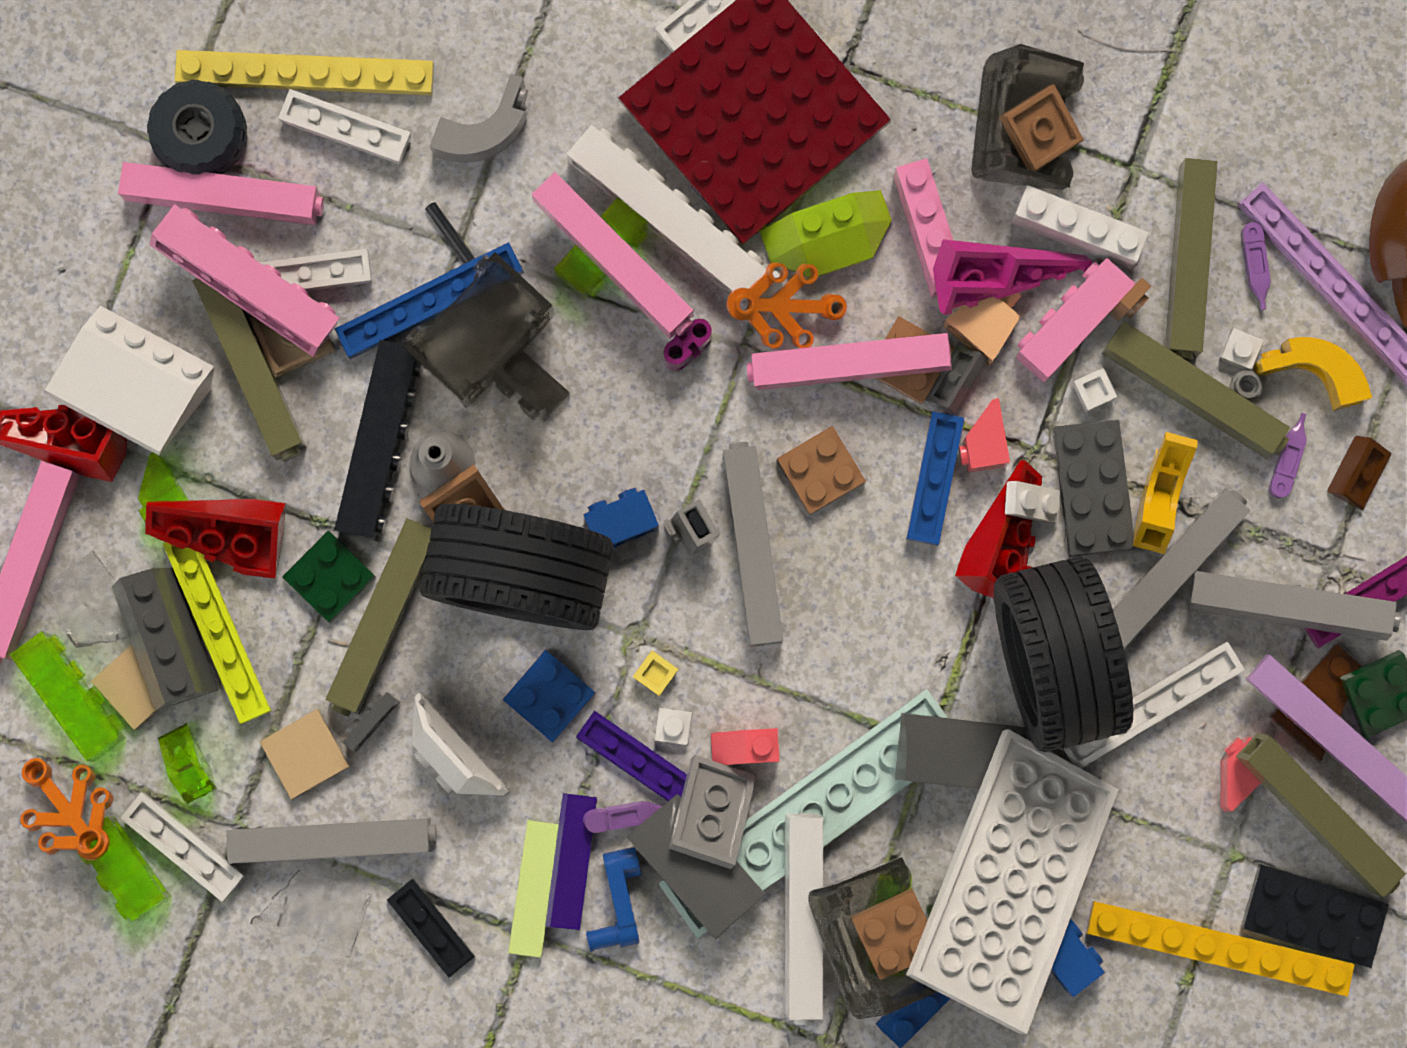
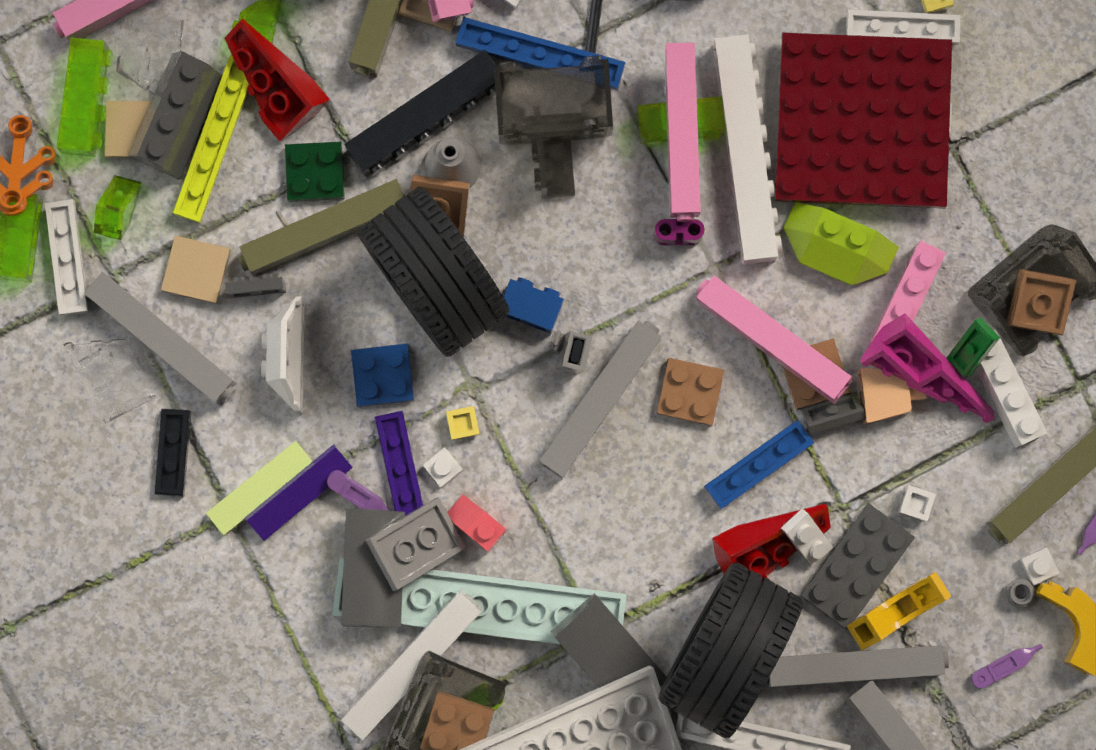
camera: 45 degrees right, 0 degrees up
blue beam [586,846,642,952] -> none
orange plant [726,262,847,348] -> none
coral slope [958,398,1010,473] -> none
bright pink brick [1016,258,1136,383] -> none
olive brick [1101,321,1290,459] -> none
medium nougat plate [1109,278,1151,322] -> none
reddish brown slope [1327,435,1392,510] -> none
none -> green plate [946,317,1000,378]

